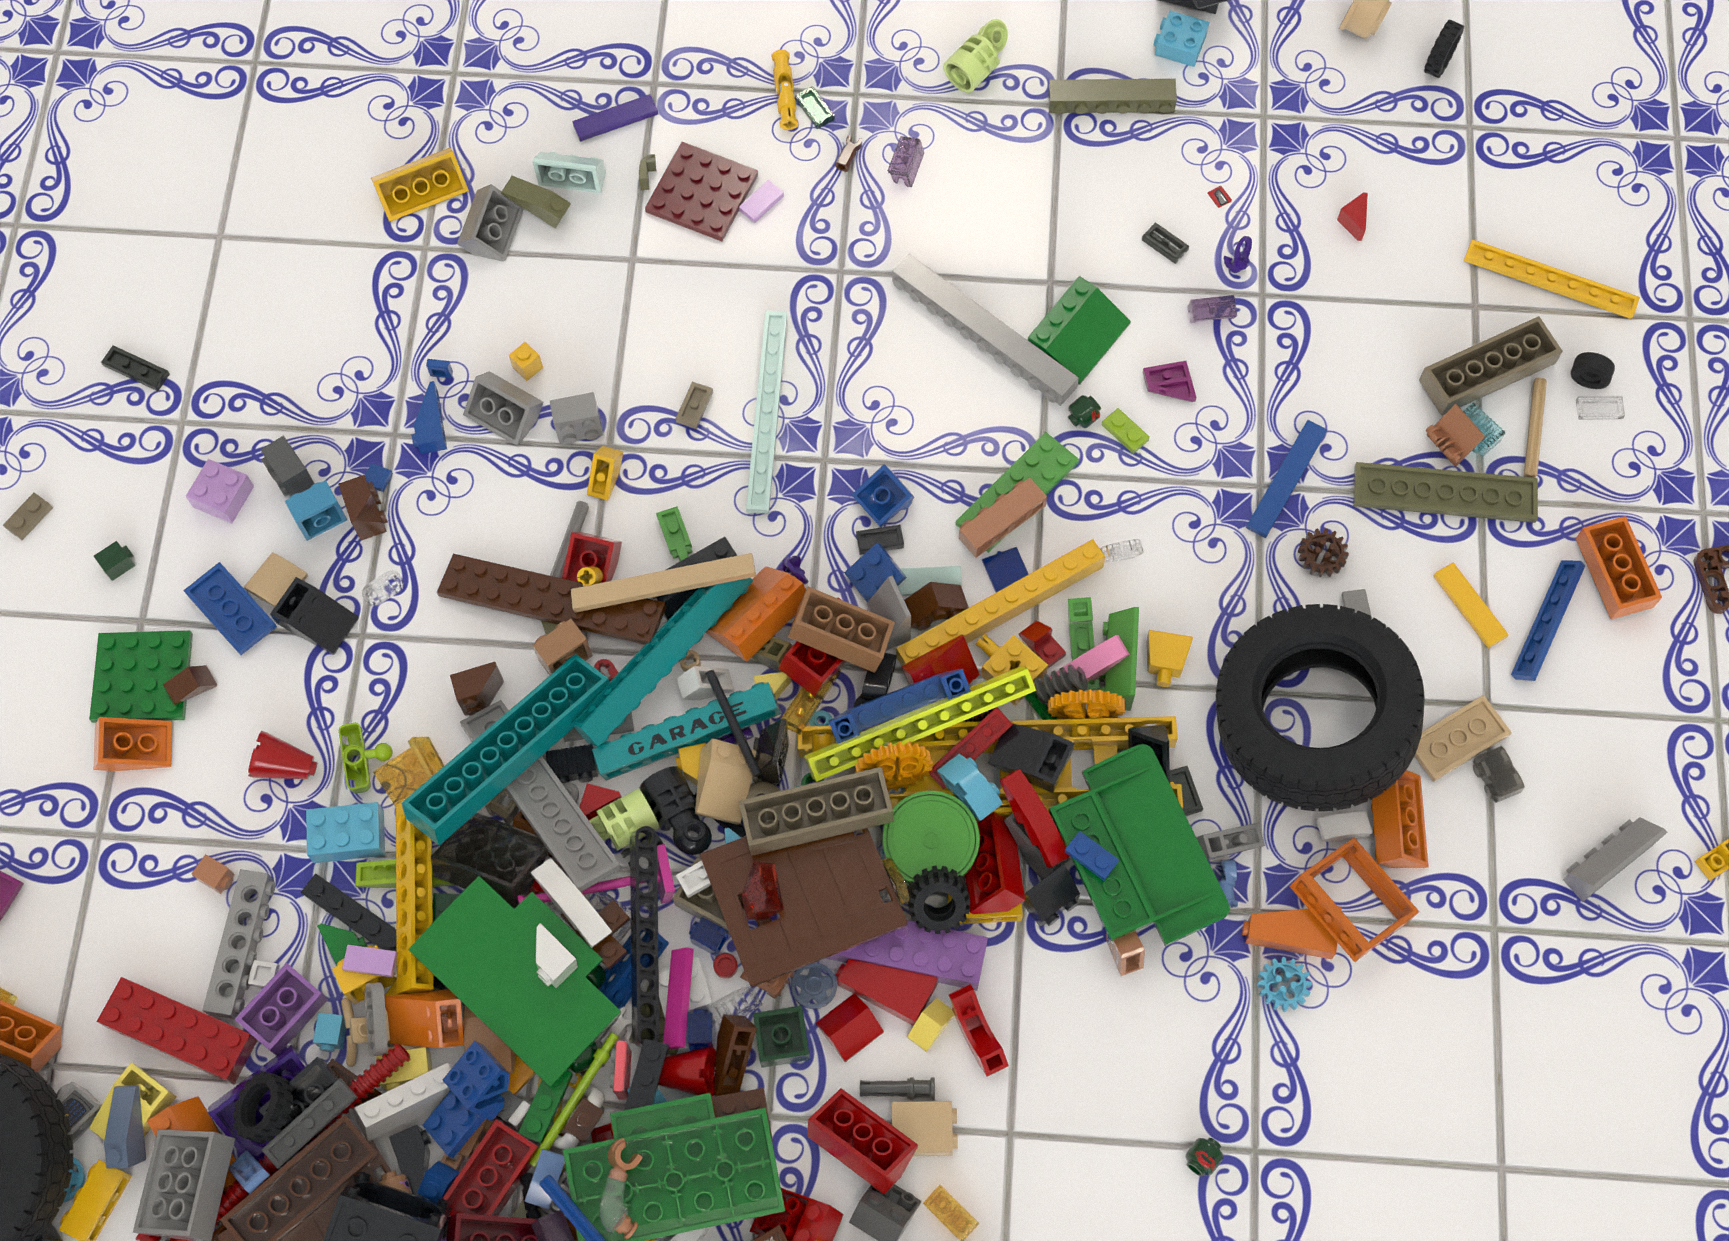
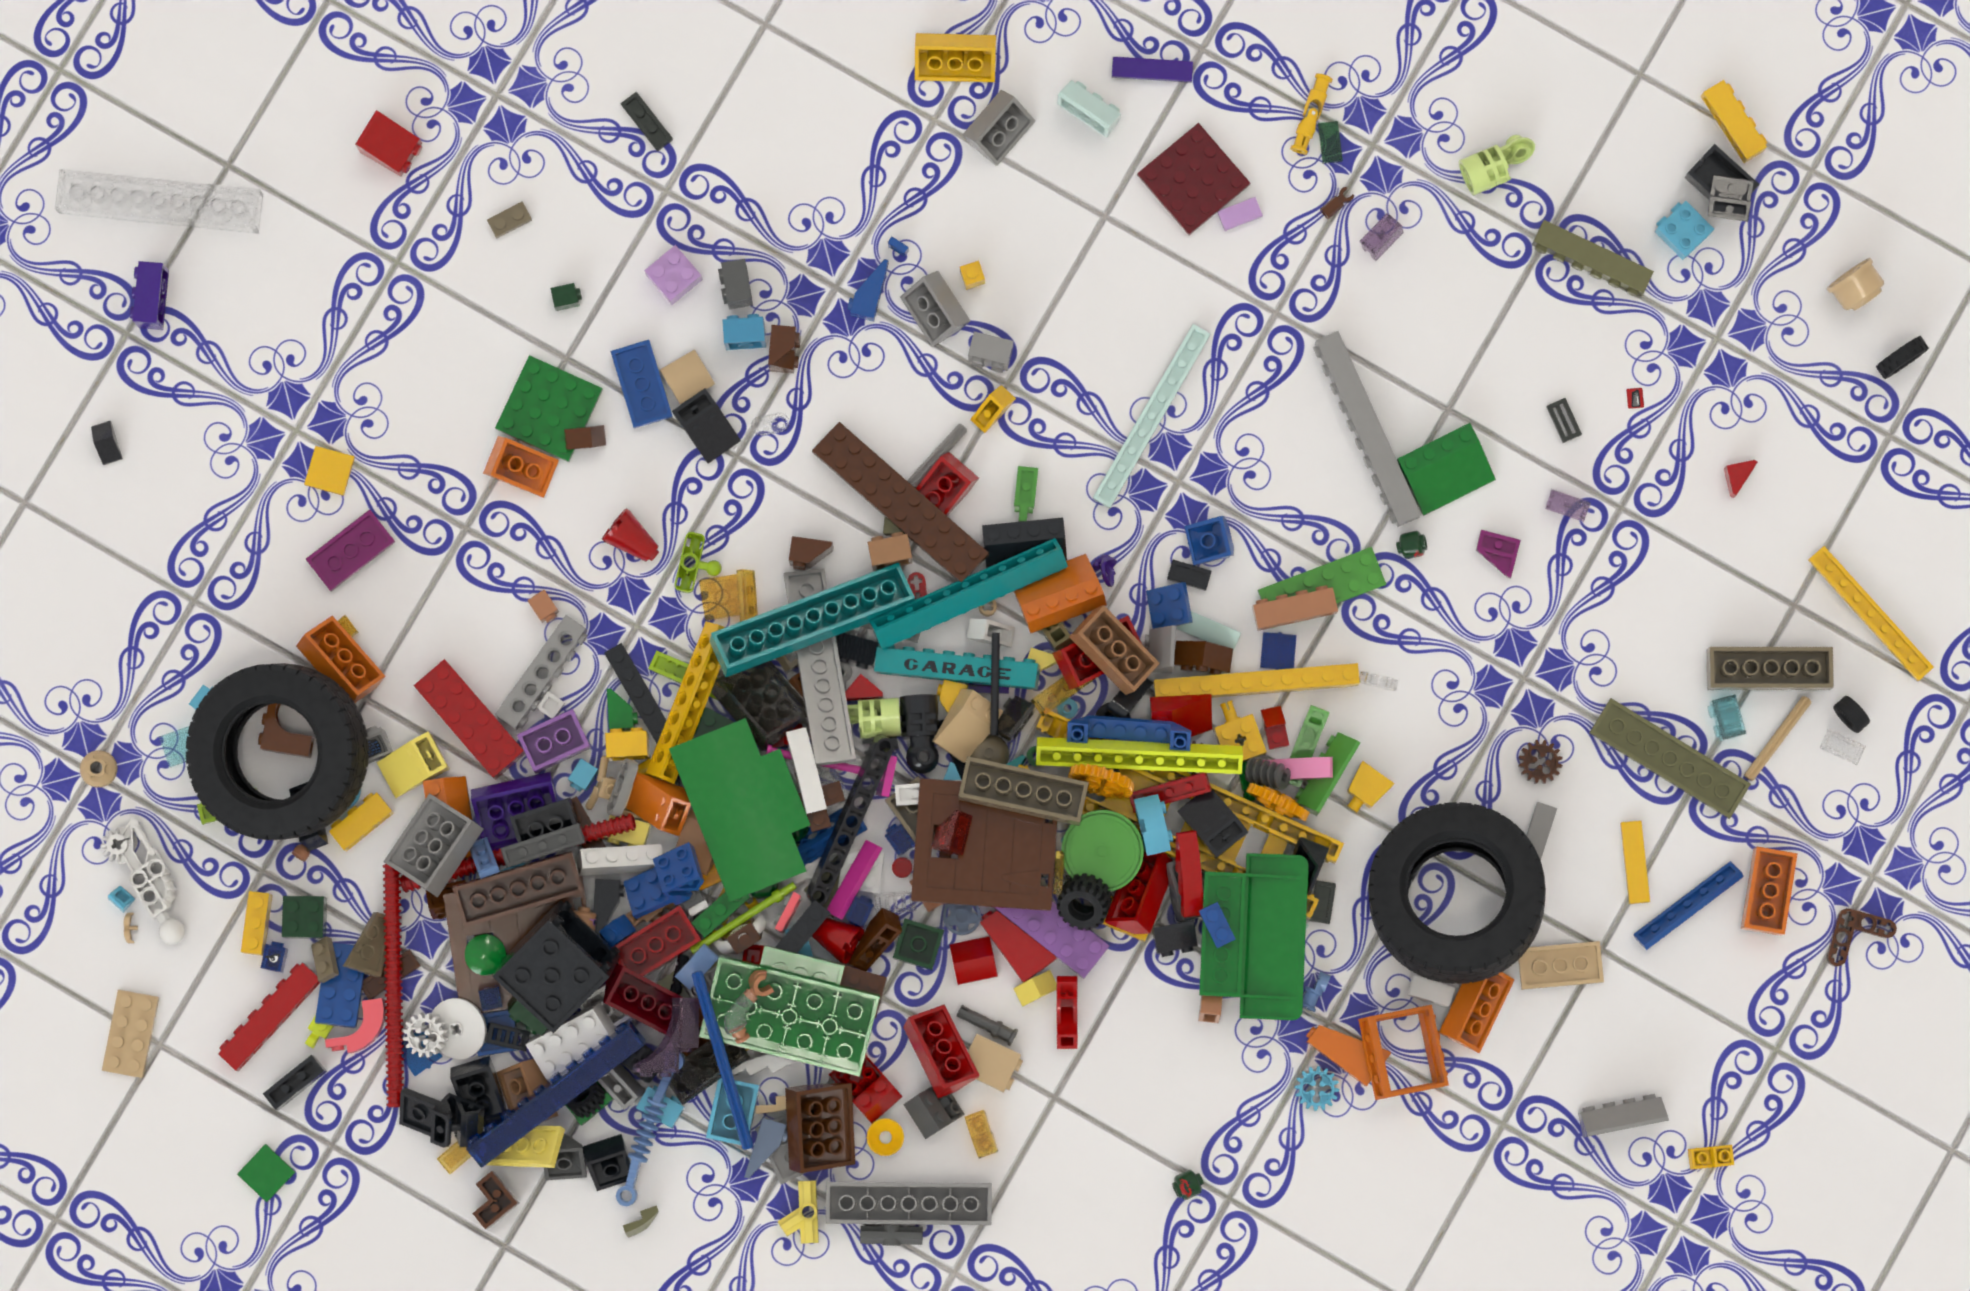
camera: 25 degrees right, 15 degrees up
sand blue slope [104,1085,146,1168] -> none
black tyre [233,1072,293,1143] -> none
medium azure brick [306,802,385,863] -> none
lavender tile [342,945,398,977] -> none
blue tile [365,463,393,492] -> none
olive slope [501,176,571,229] -> none
white slope [536,923,578,988] -> none
tan tile [571,553,756,613] -> none
yellow piece [577,566,603,586] -> none
olive slope [639,154,657,191] -> none
dark tan plate [675,381,713,429] -> none
lime plate [1102,408,1150,454] -> none
light grey slope [1196,823,1265,860] -> none
dark purple piece [1223,236,1252,273] -> none
blue tile [1246,420,1328,538] -> none
nougat hinge [1426,404,1486,467] -> none
clear smoke brick [1472,746,1525,803] -> none

